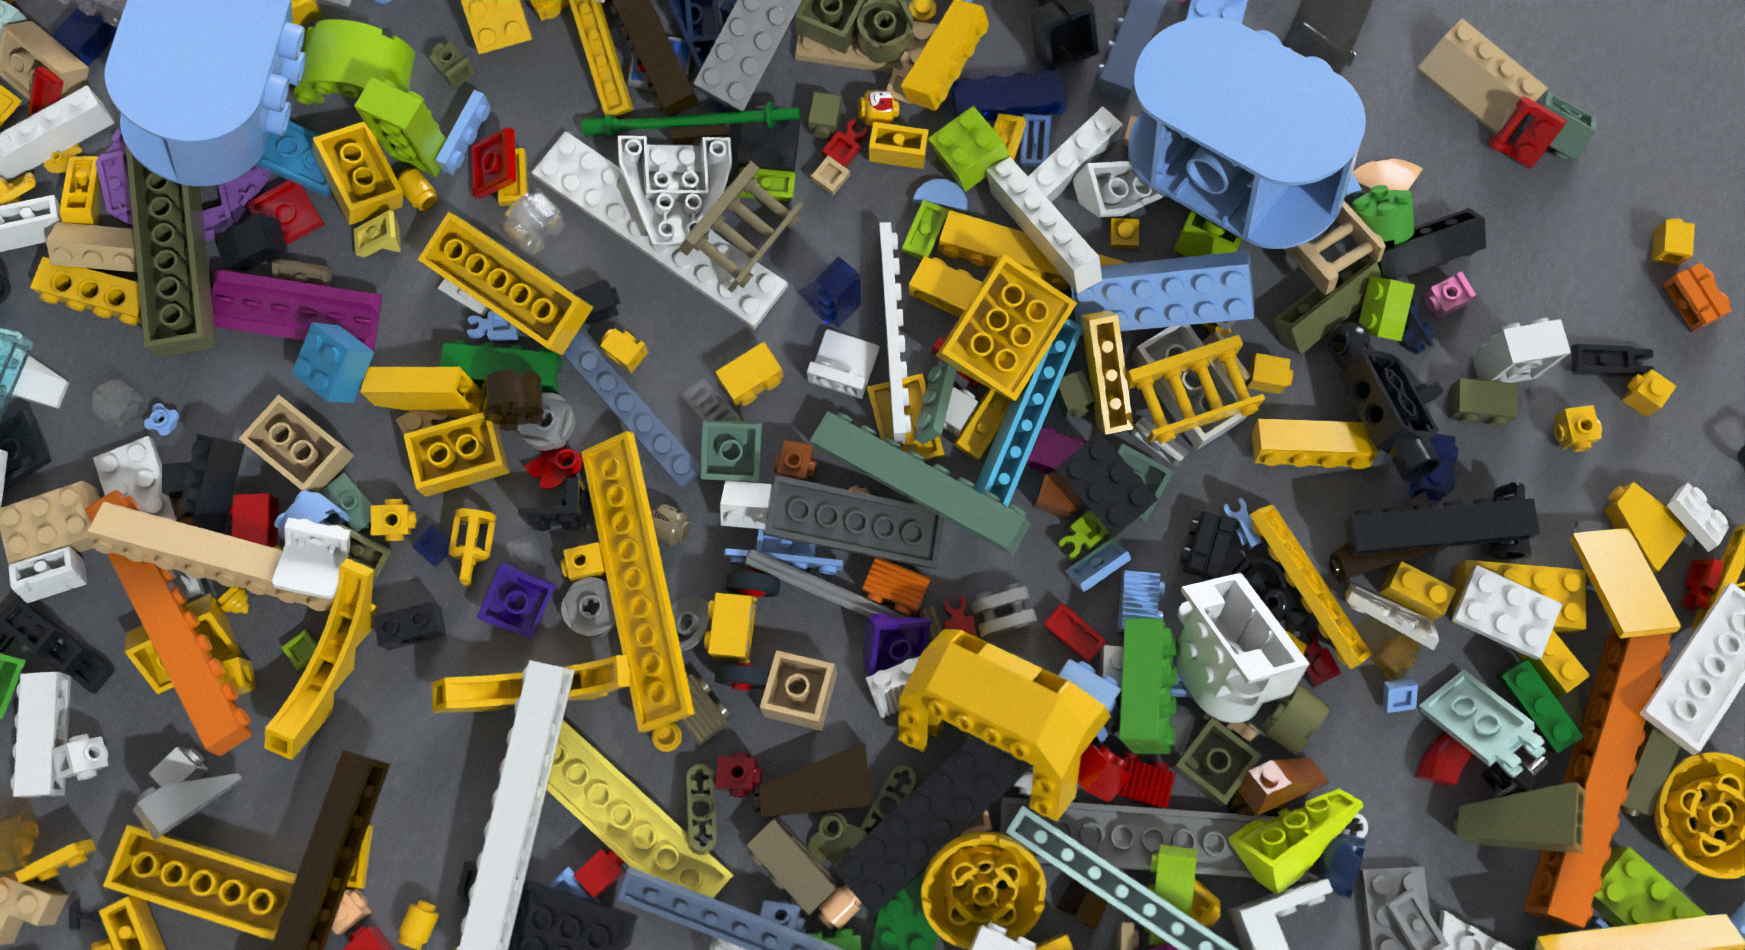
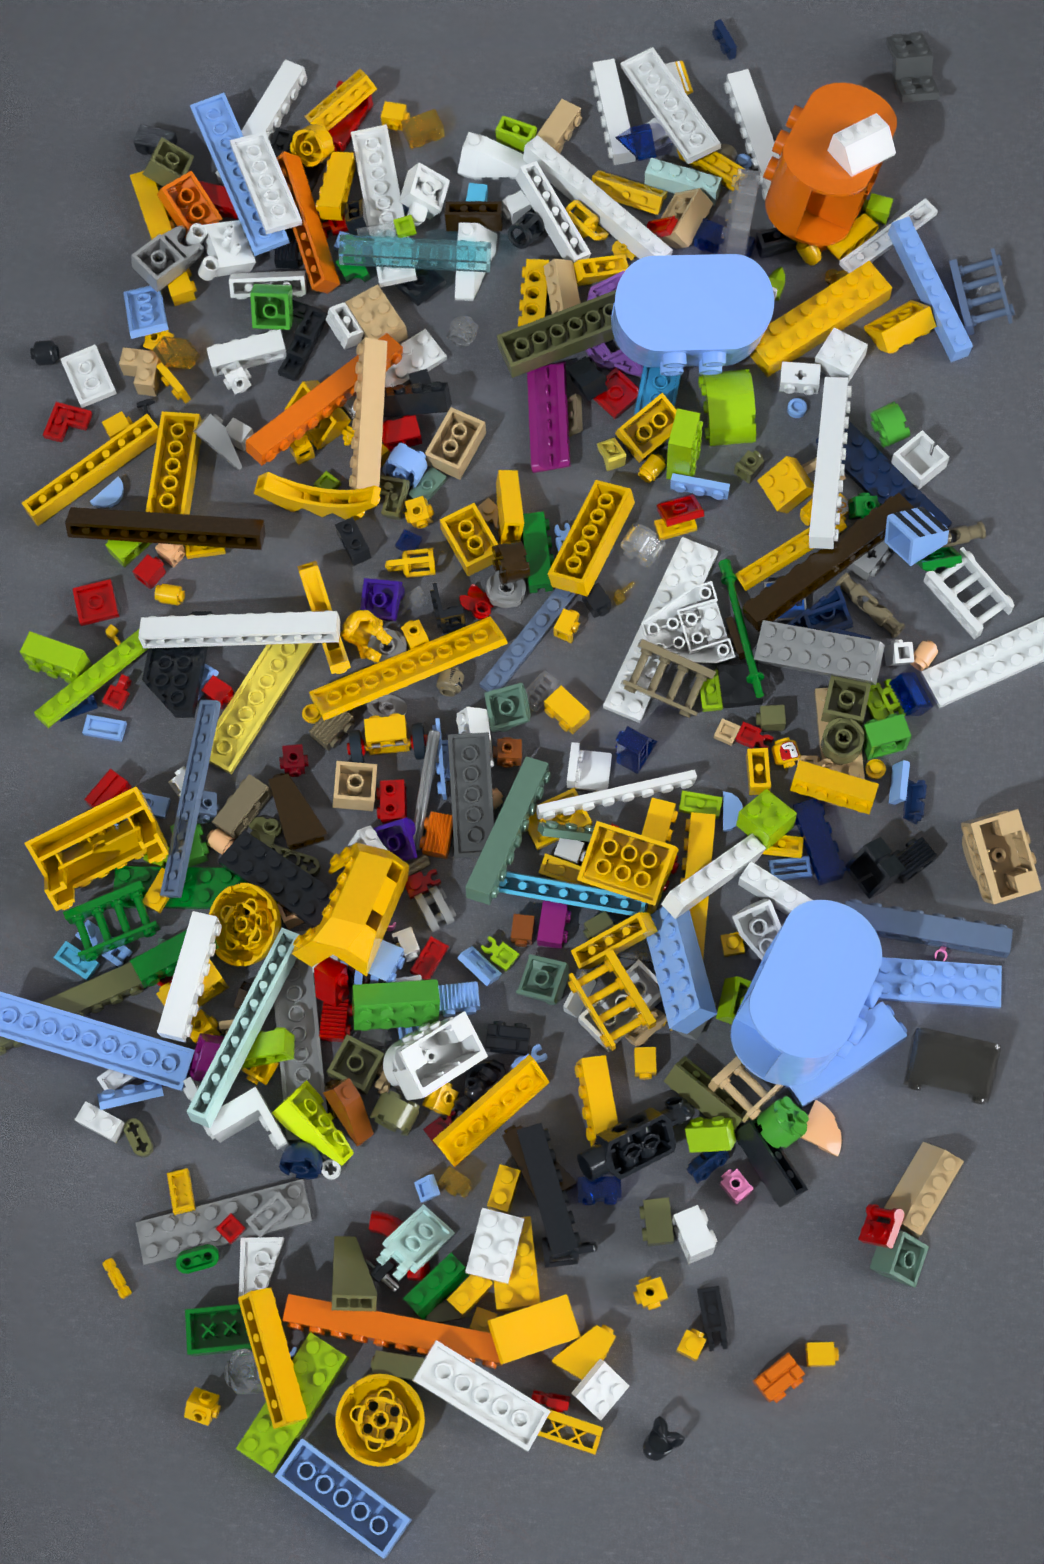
camera: 85 degrees right, 5 degrees down
light blue plate [144,403,179,436] -> none
white bracket [272,517,350,599] -> none
dark azure brick [291,322,375,403] -> none
olive beam [685,764,717,855] -> none
black brick [1049,431,1158,542] -> none
white wing [1345,582,1439,650] -> none
black plate [1416,382,1444,404] -> none
none -> yellow hair [340,610,392,663]
none -> red brick [376,779,407,825]
none -> white brick [392,927,421,962]
none -> yellow plate [470,1307,498,1333]
none -> clear yellow hand [613,581,635,605]

